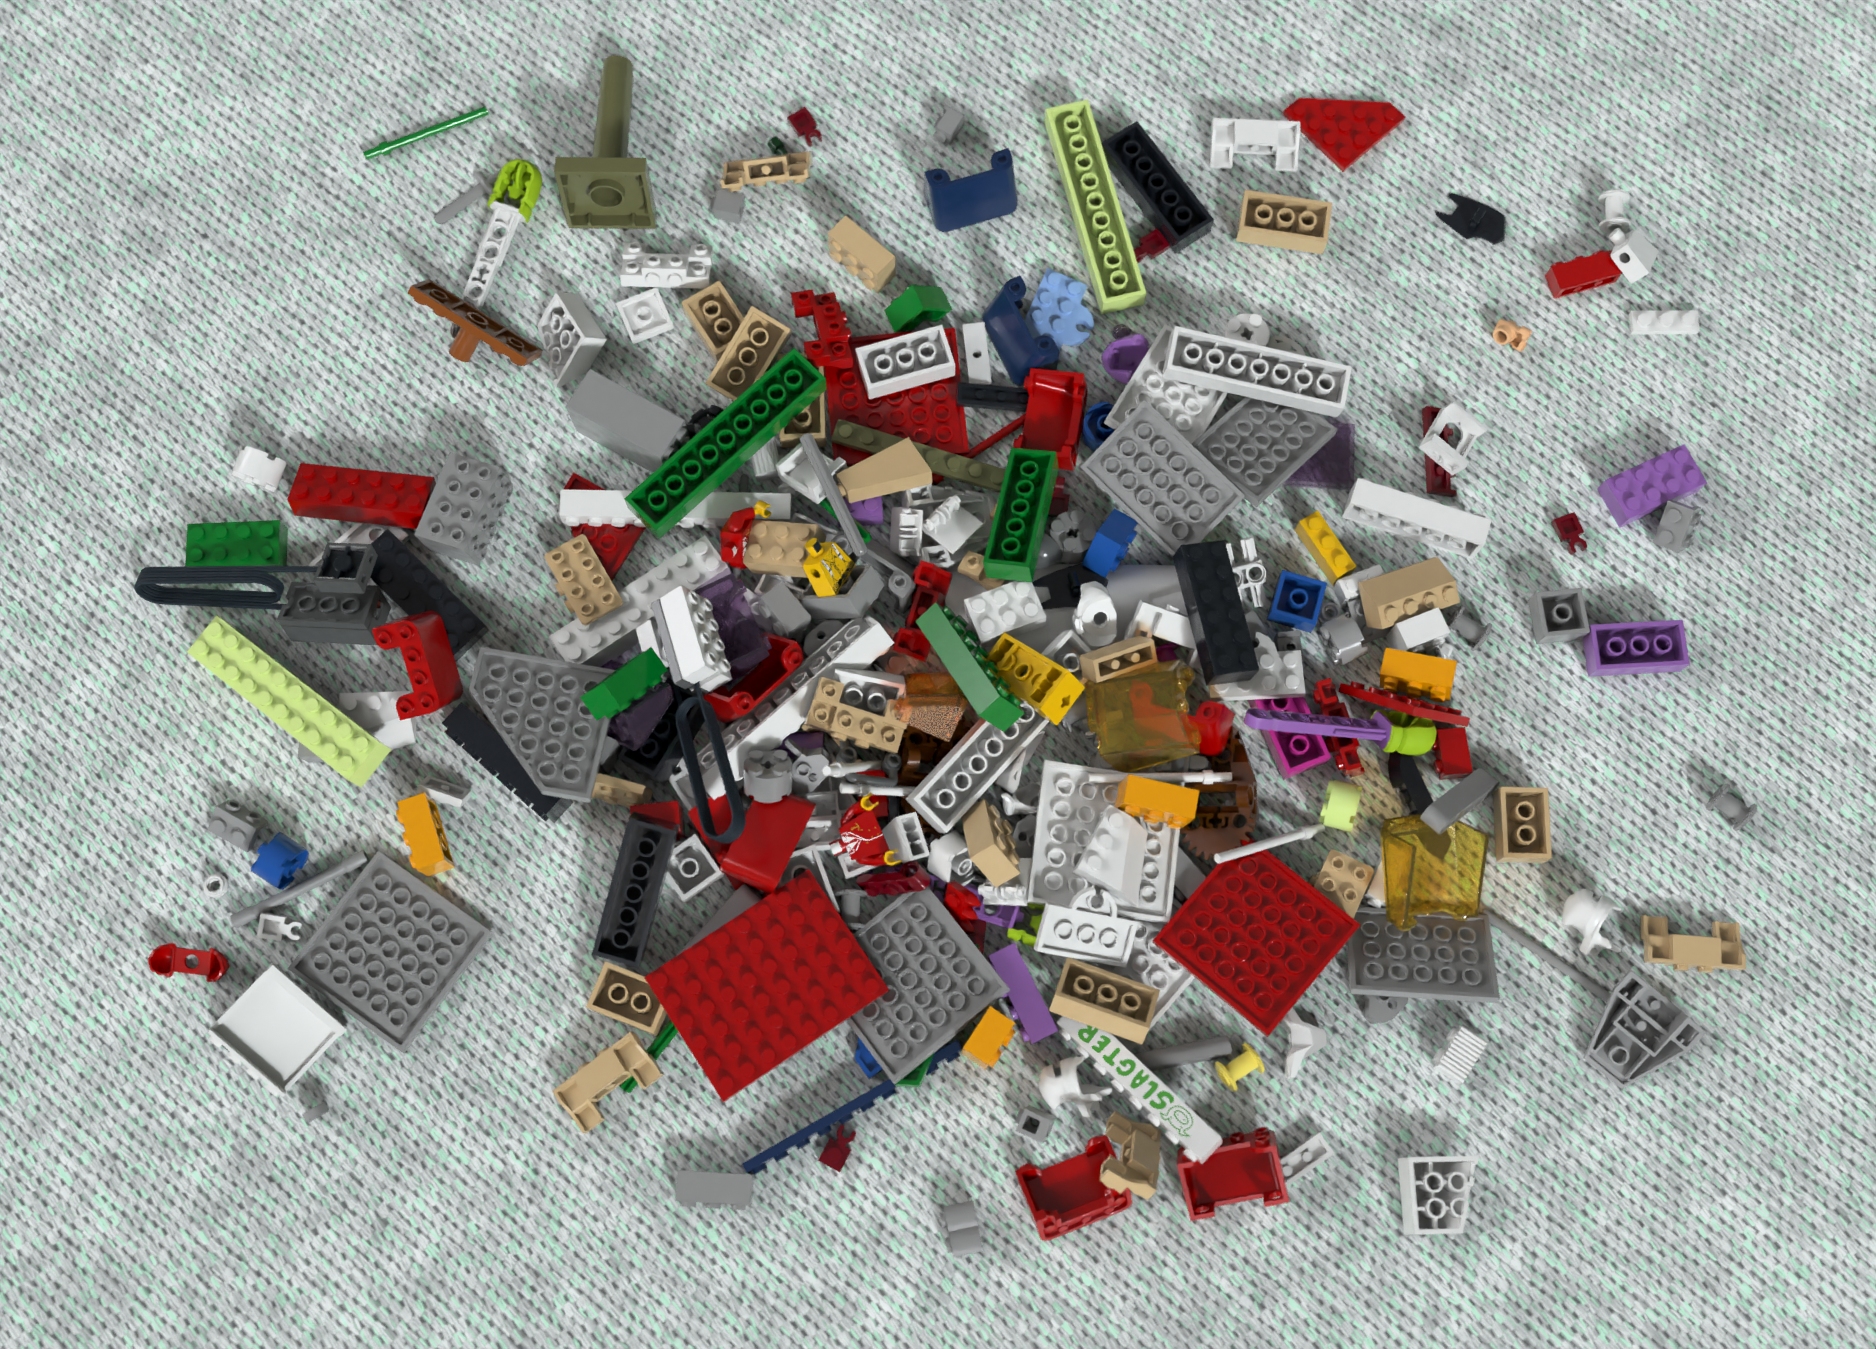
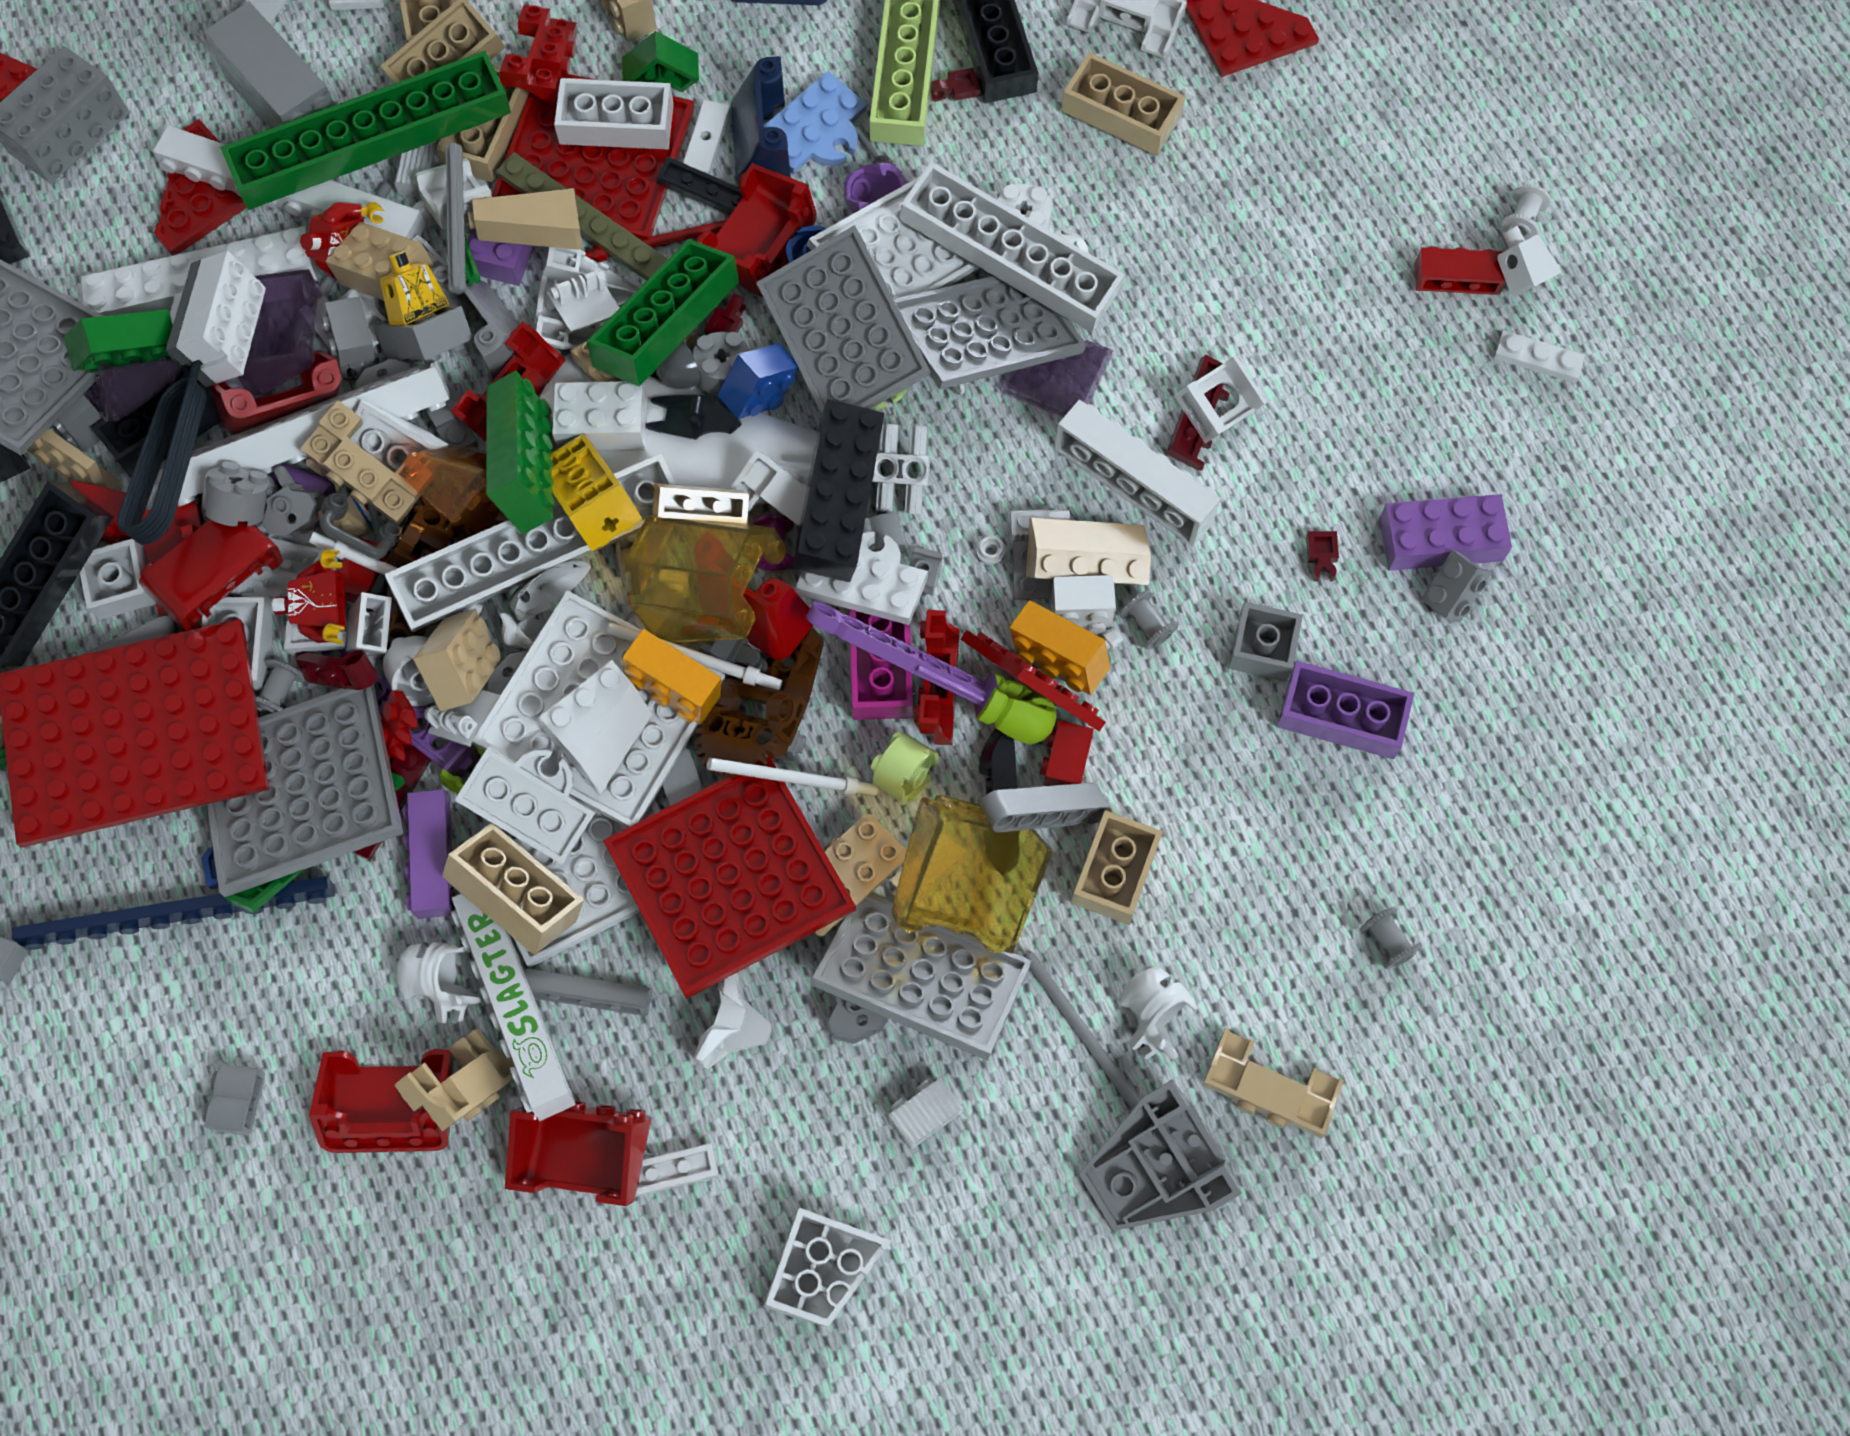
camera: 20 degrees right, 5 degrees down
tan bracket [544,534,623,626] -> none
dark red plate [818,1125,856,1172] -> none
white bar [822,760,882,777] -> none
white hinge [890,506,923,556] -> none
light orange brick [961,1006,1016,1070] -> none
light grey brick [1015,1105,1057,1143] -> none
white piece [1072,581,1117,651] -> none
light yellow hose [1215,1043,1265,1092] -> none
blue brick [1266,570,1327,633] -> none
yellow brick [1295,510,1357,586] -> none
light grey brick [1319,612,1368,666] -> none
black shield [1436,193,1506,245] -> none
light nougat plate [1493,318,1532,352] -> none

